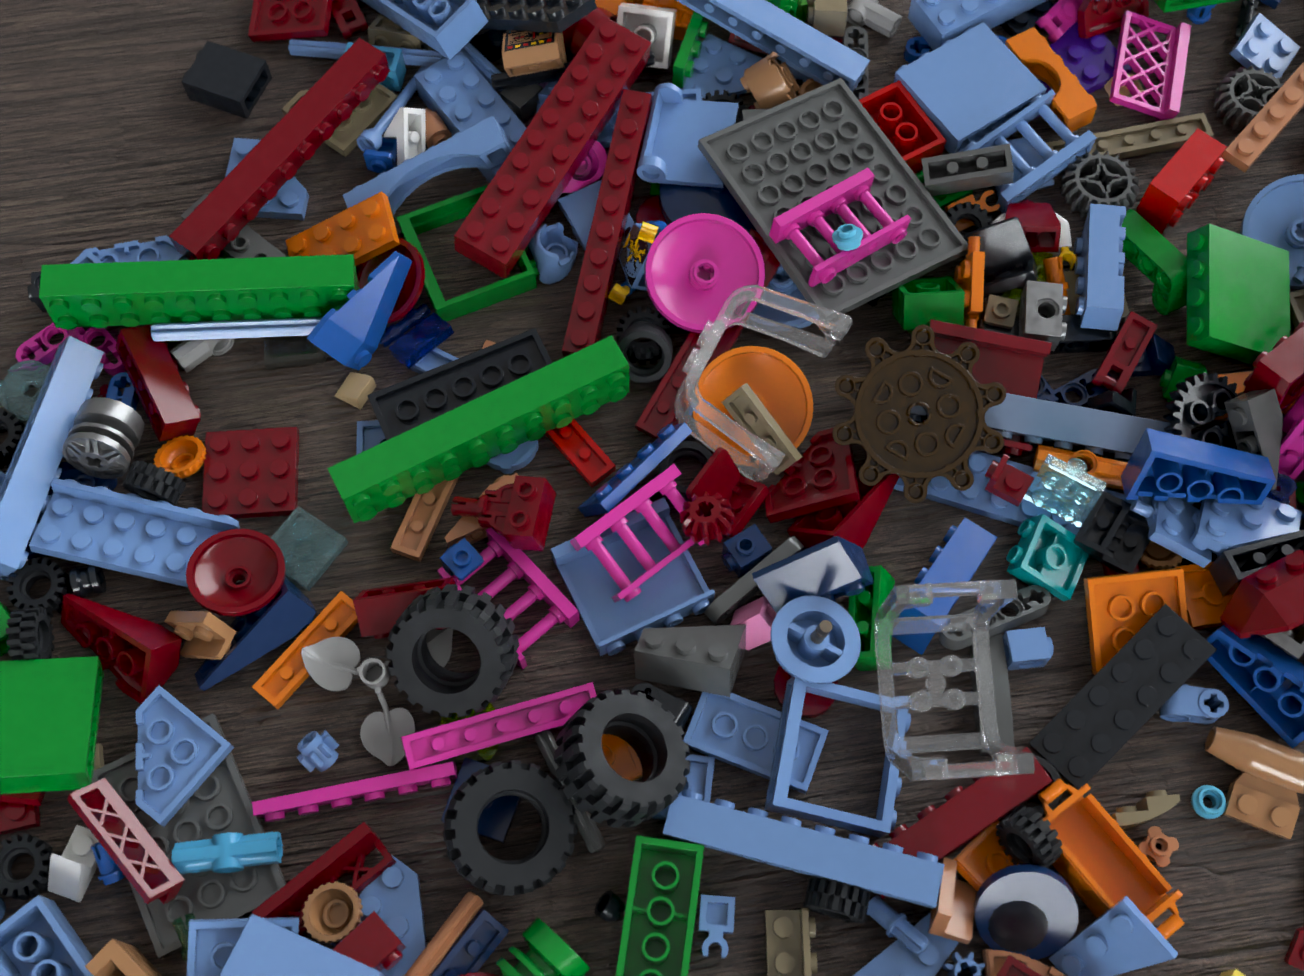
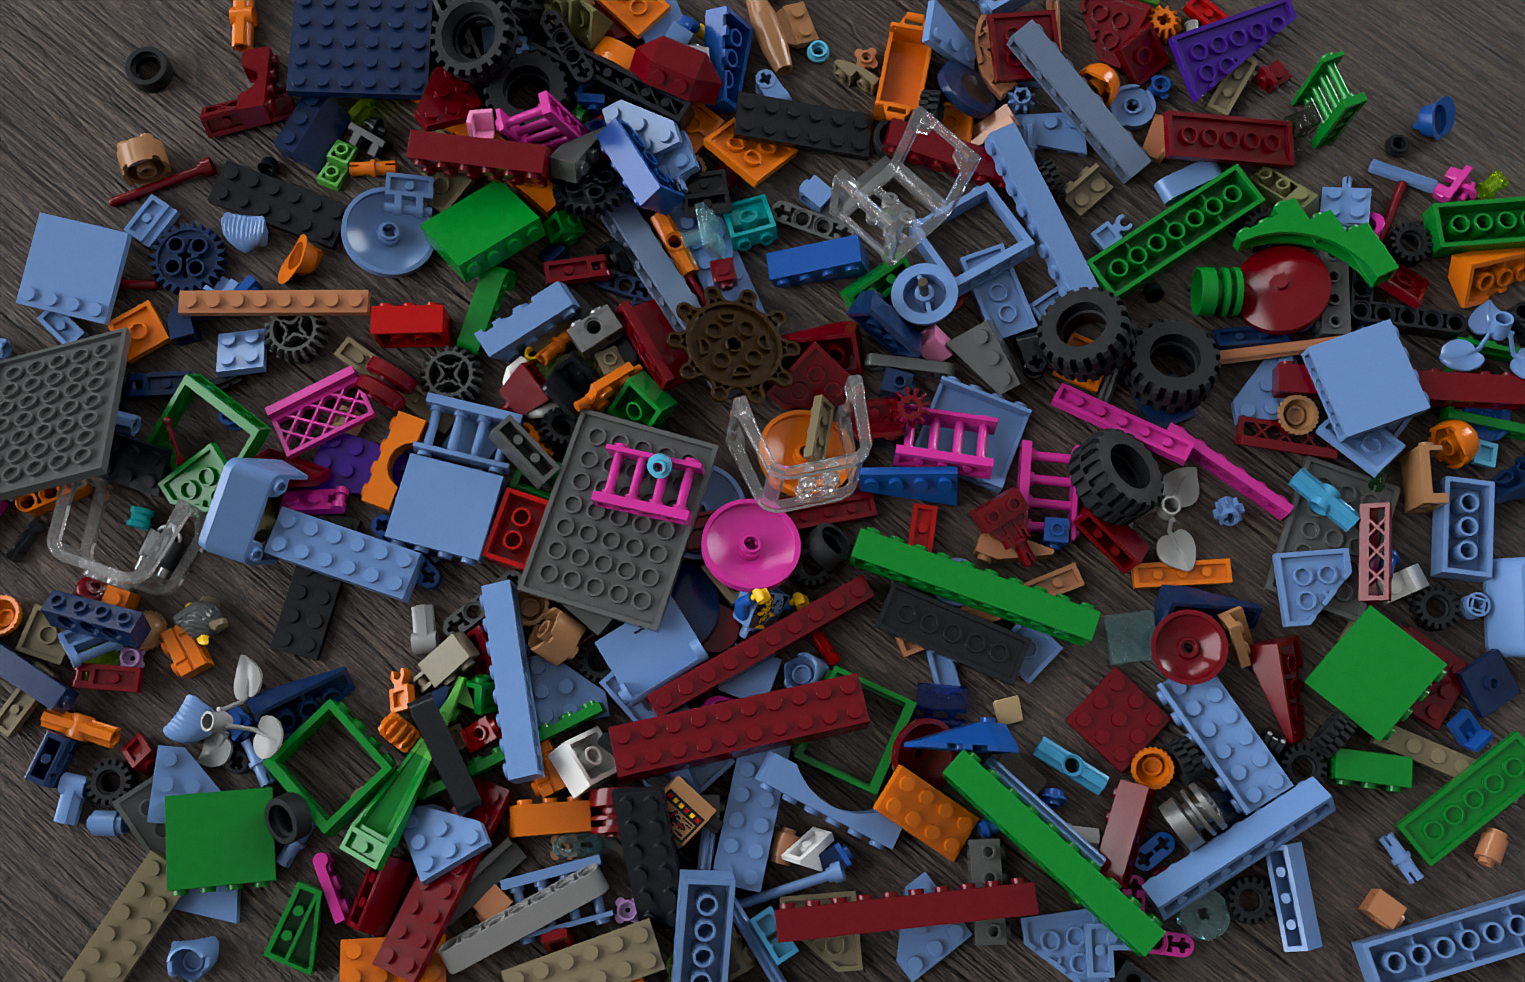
camera: 130 degrees left, 10 degrees up
none -> dark red wheel [354,356,418,412]
none -> red axle [809,631,840,667]
none -> dark azure piece [1032,736,1109,796]
none -> blue plate [1041,788,1067,809]

